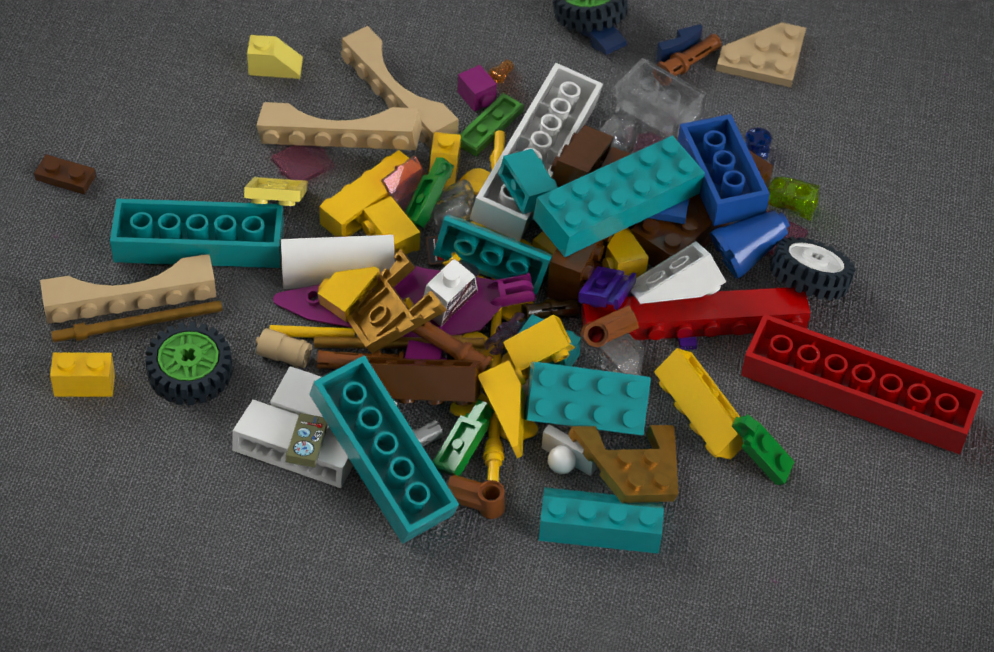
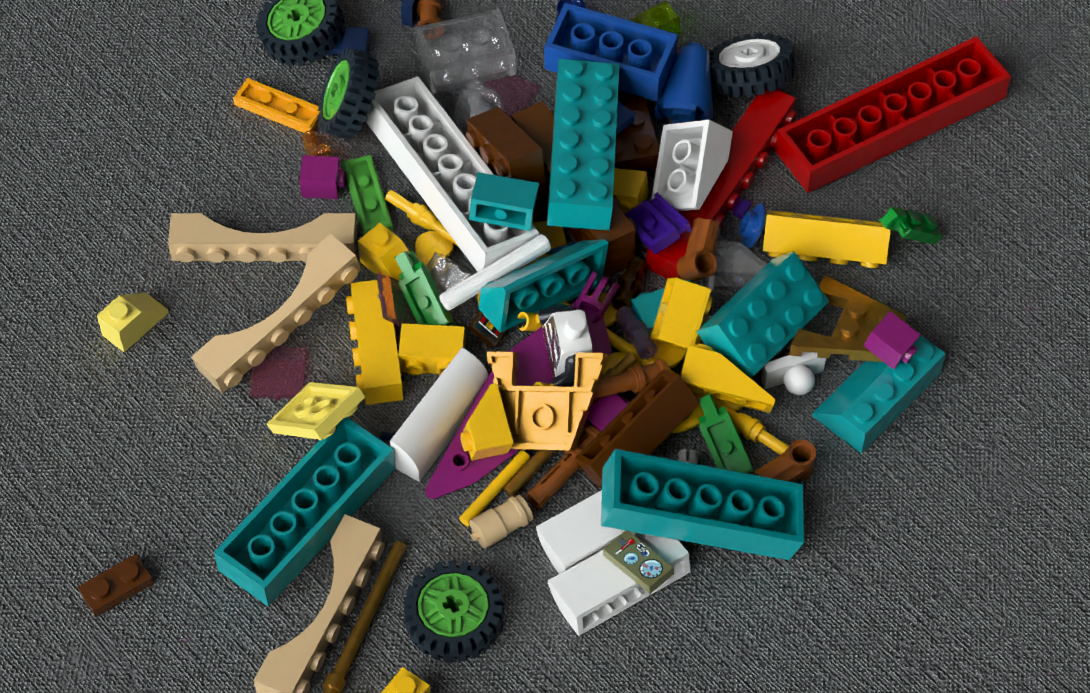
camera: 50 degrees left, 5 degrees up
none -> light orange tile [233,78,320,136]
none -> black wheel [317,48,379,140]
none -> white axle [439,234,551,310]
none -> blue piece [739,204,767,250]
none -> magenta brick [864,311,920,370]

